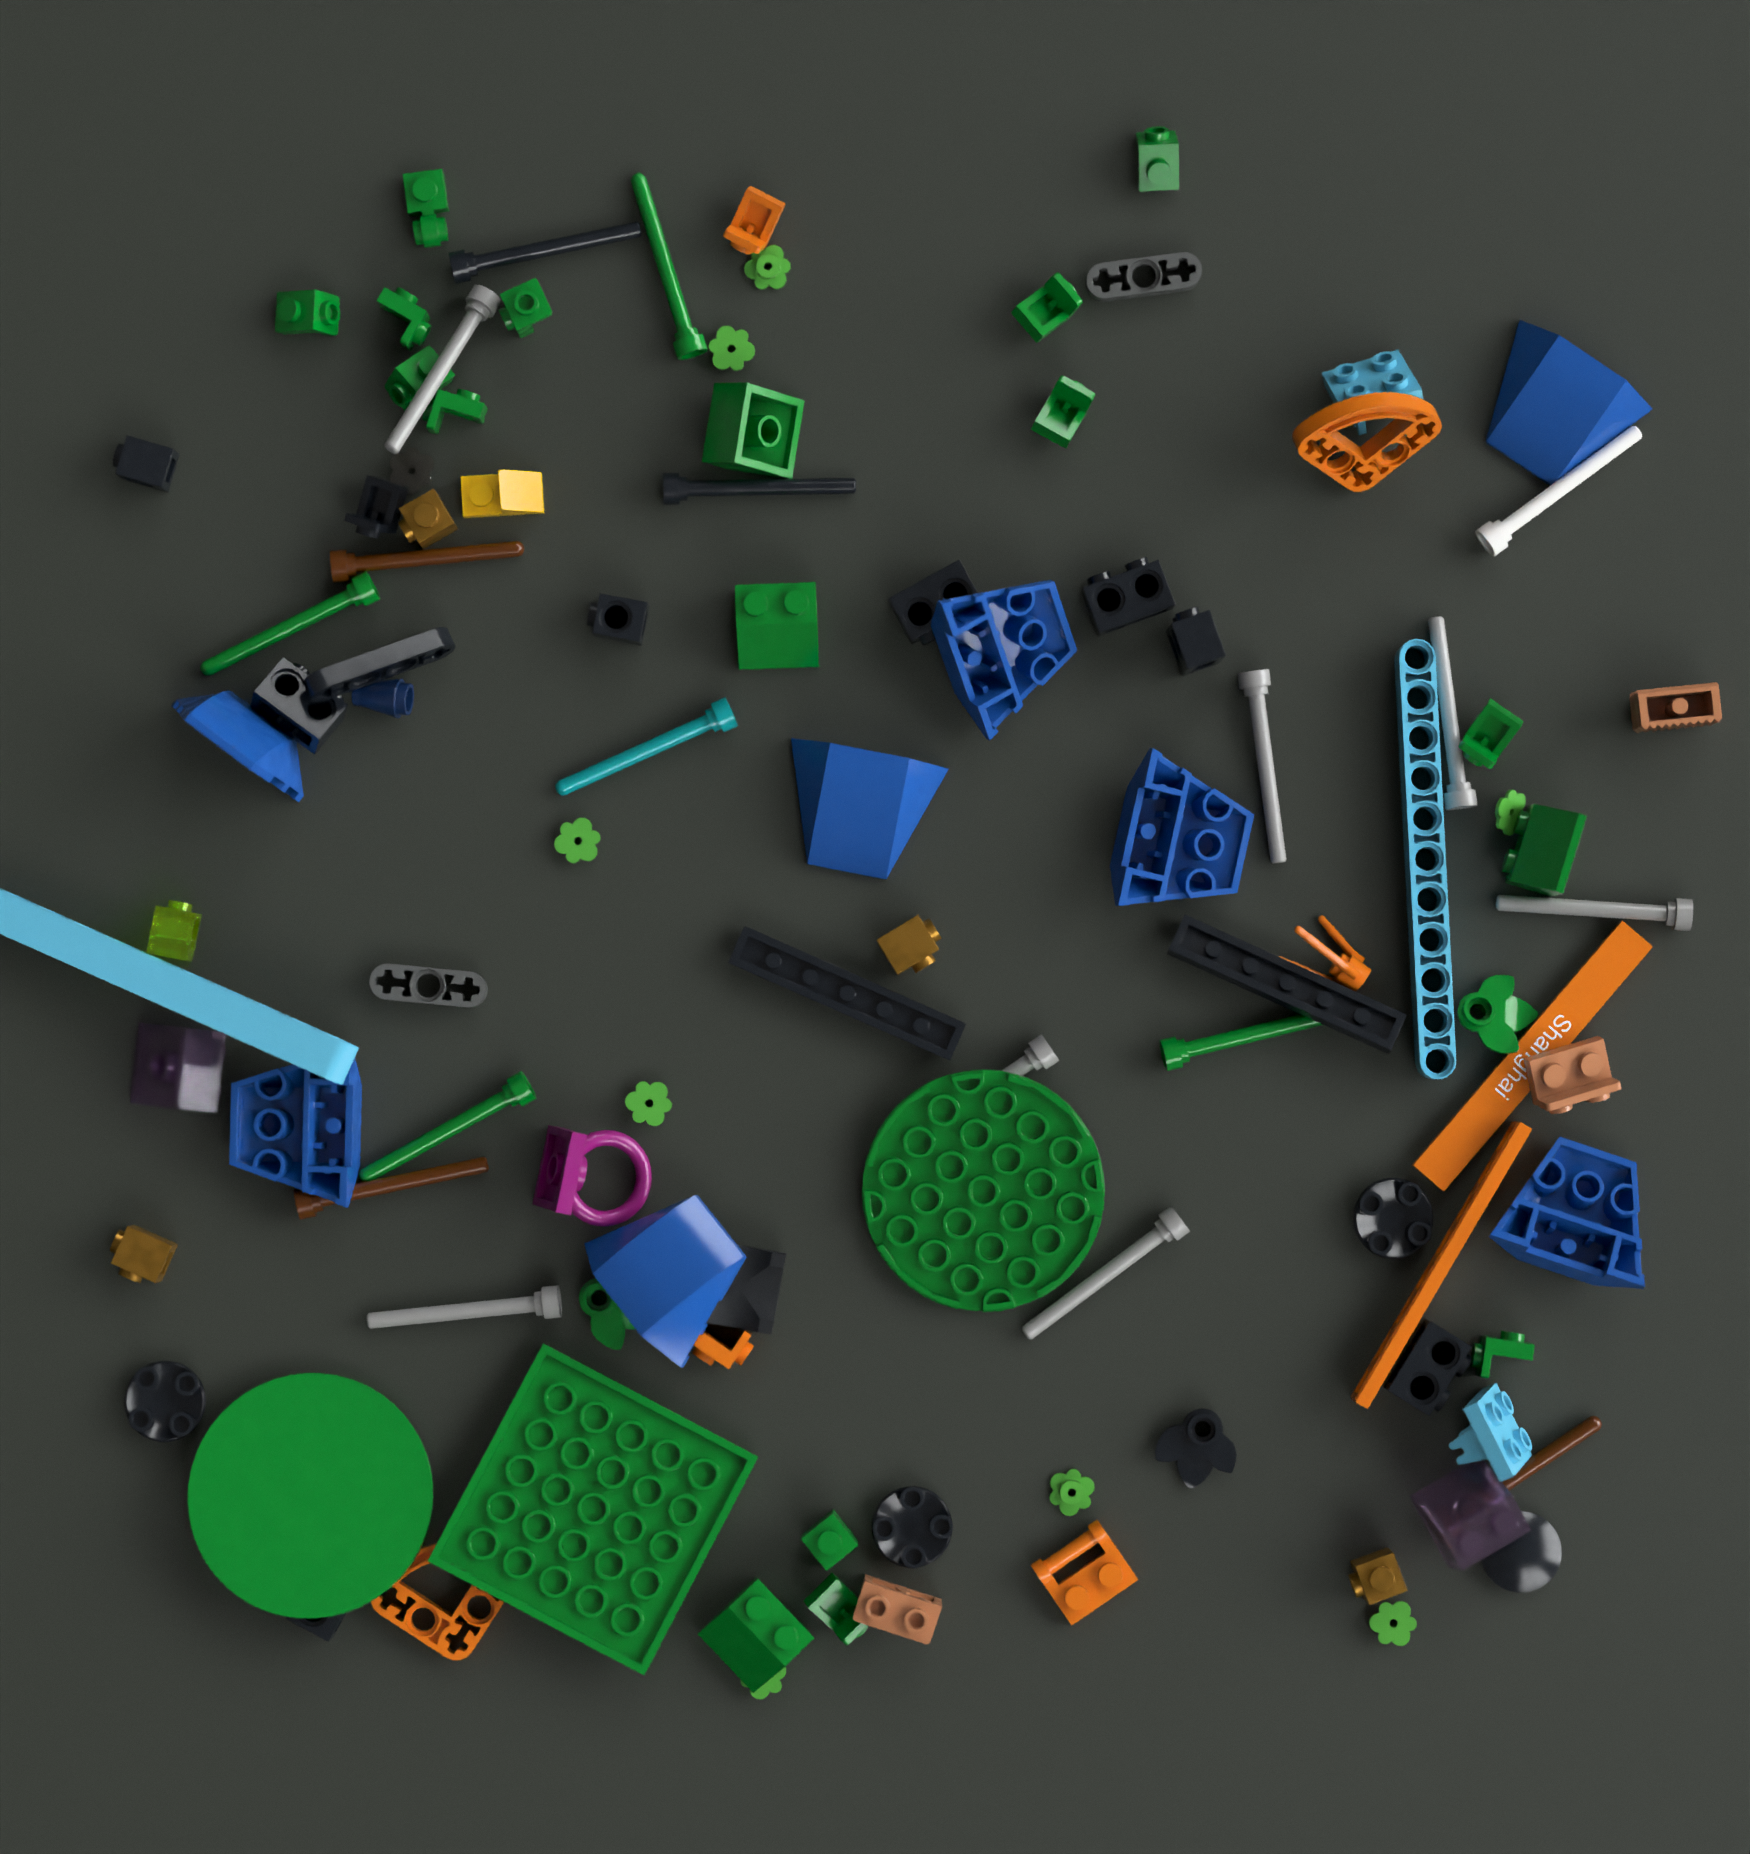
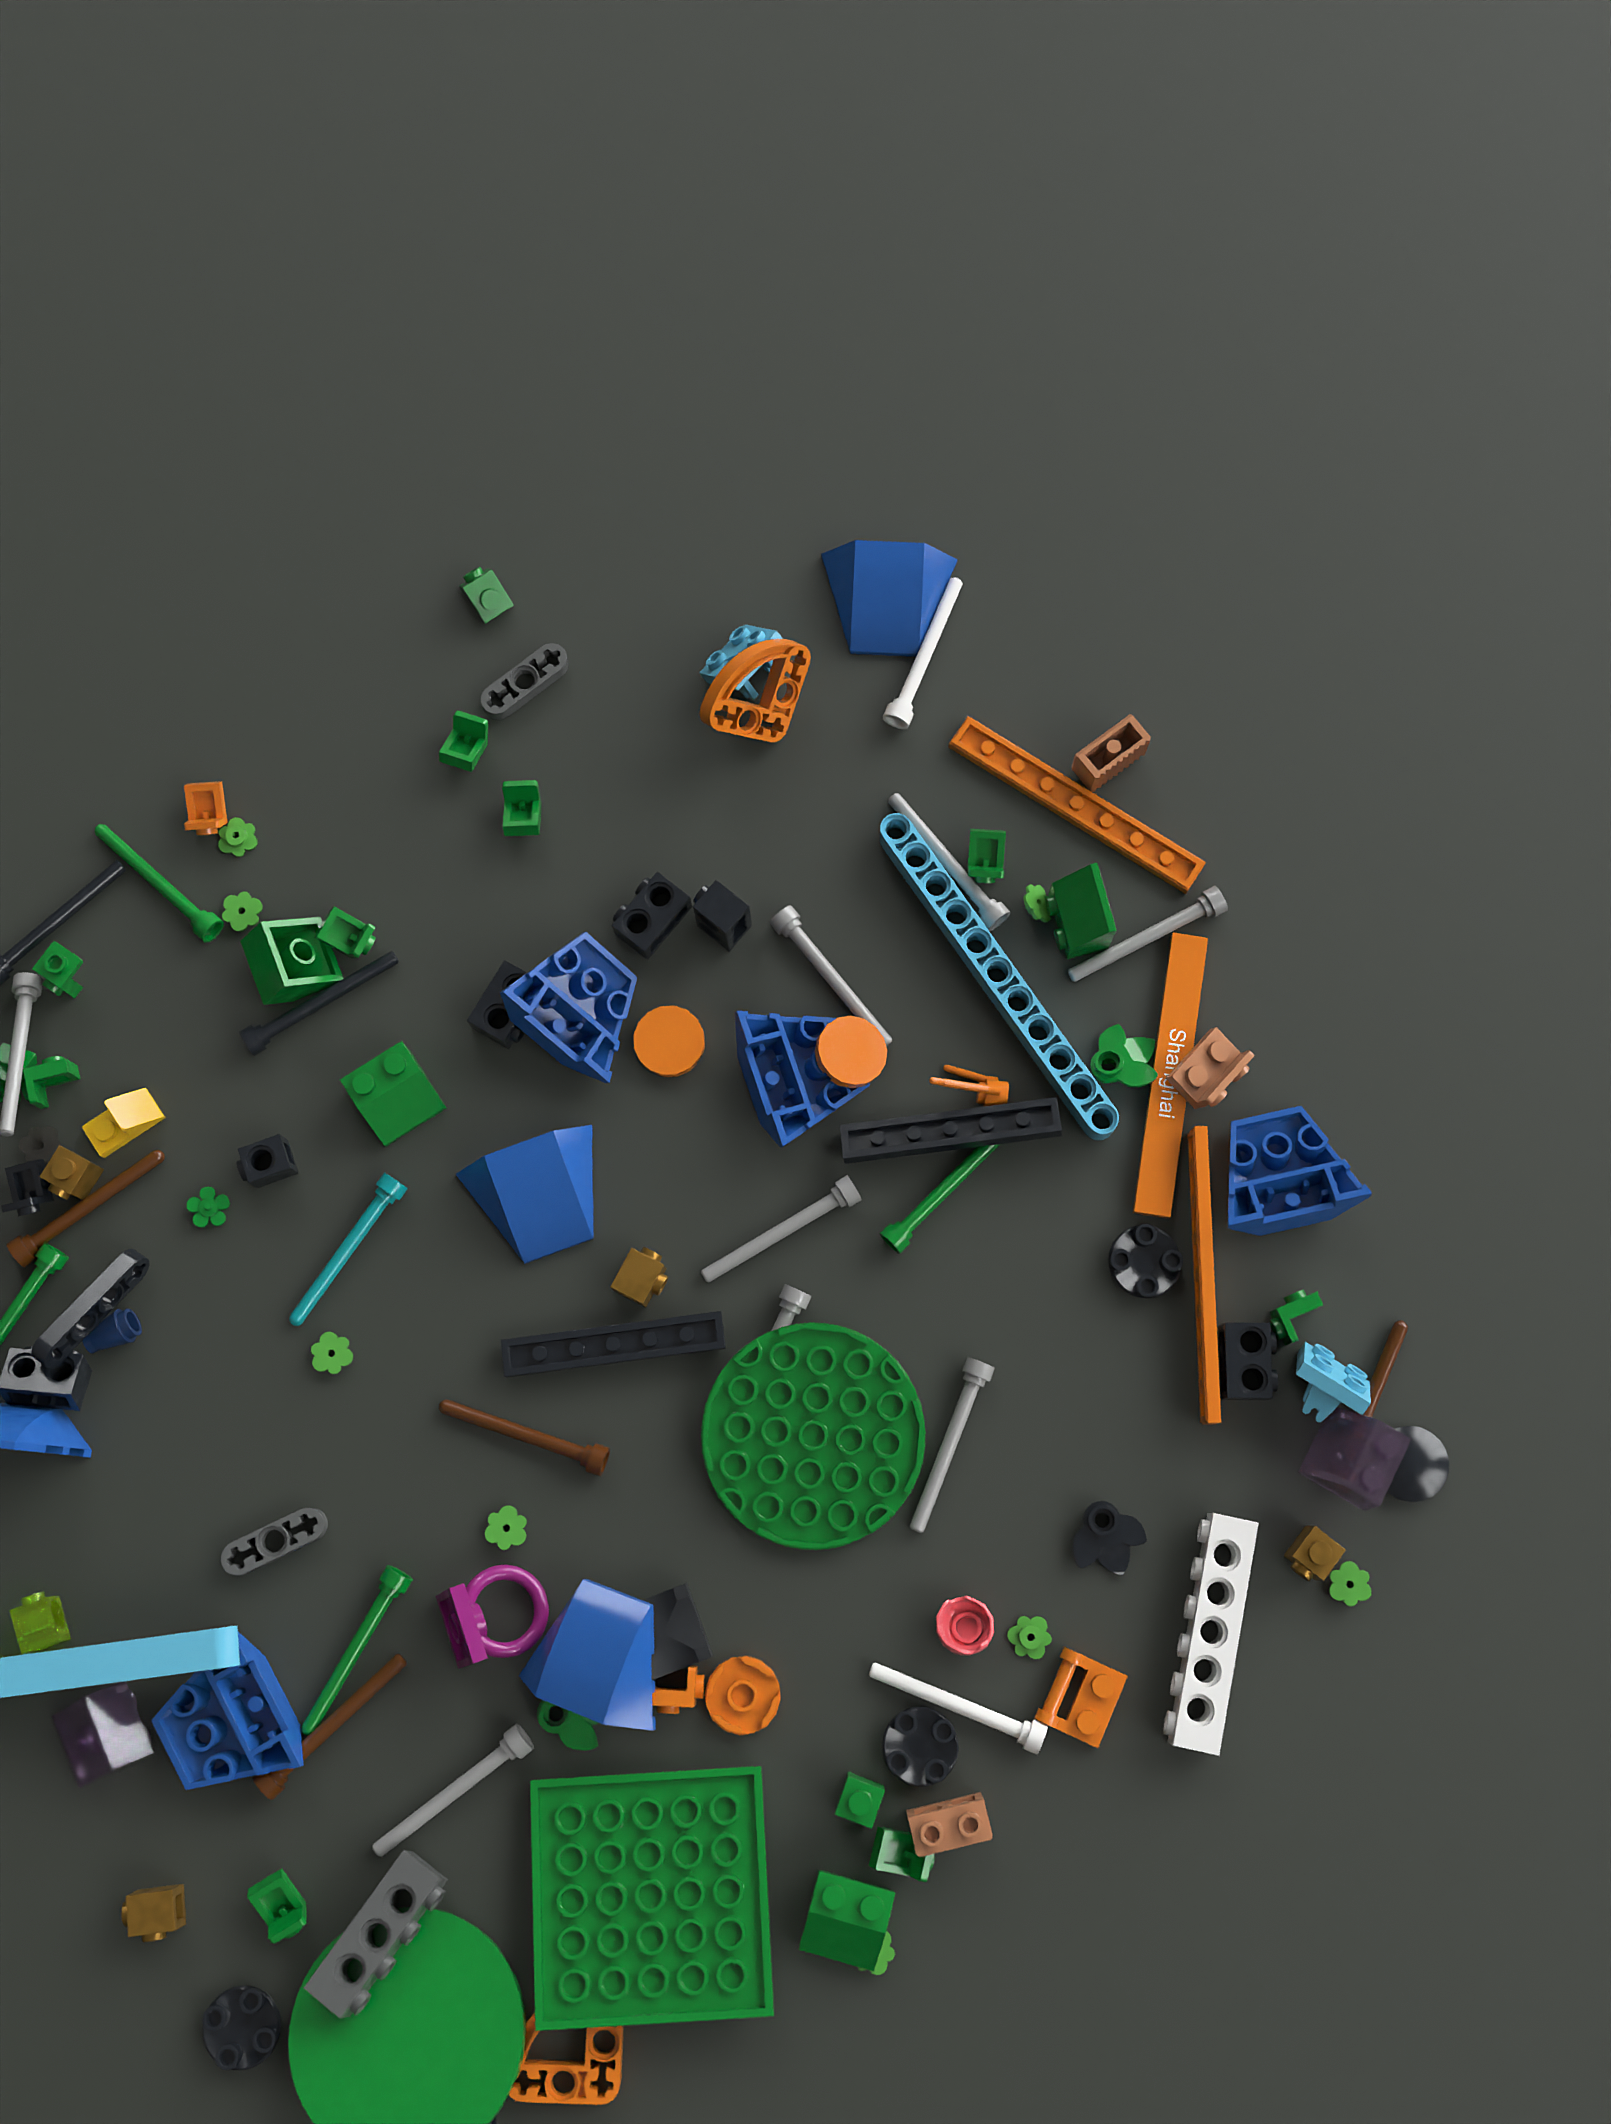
camera: 25 degrees left, 10 degrees down
none -> green plant [187,1186,230,1228]
none -> green bracket [247,1868,306,1944]
none -> dark grey brick [304,1850,448,2018]
none -> green bracket [314,906,376,959]
none -> reddish brown piece [439,1399,610,1476]
none -> orange tile [633,1005,705,1077]
none -> light grey piece [701,1175,862,1282]
none -> orange tile [705,1656,781,1735]
none -> orange tile [815,1016,887,1088]
none -> white piece [869,1662,1048,1755]
none -> coral hair [936,1596,994,1656]
none -> orange tile [949,716,1206,894]
none -> white brick [1163,1513,1258,1756]

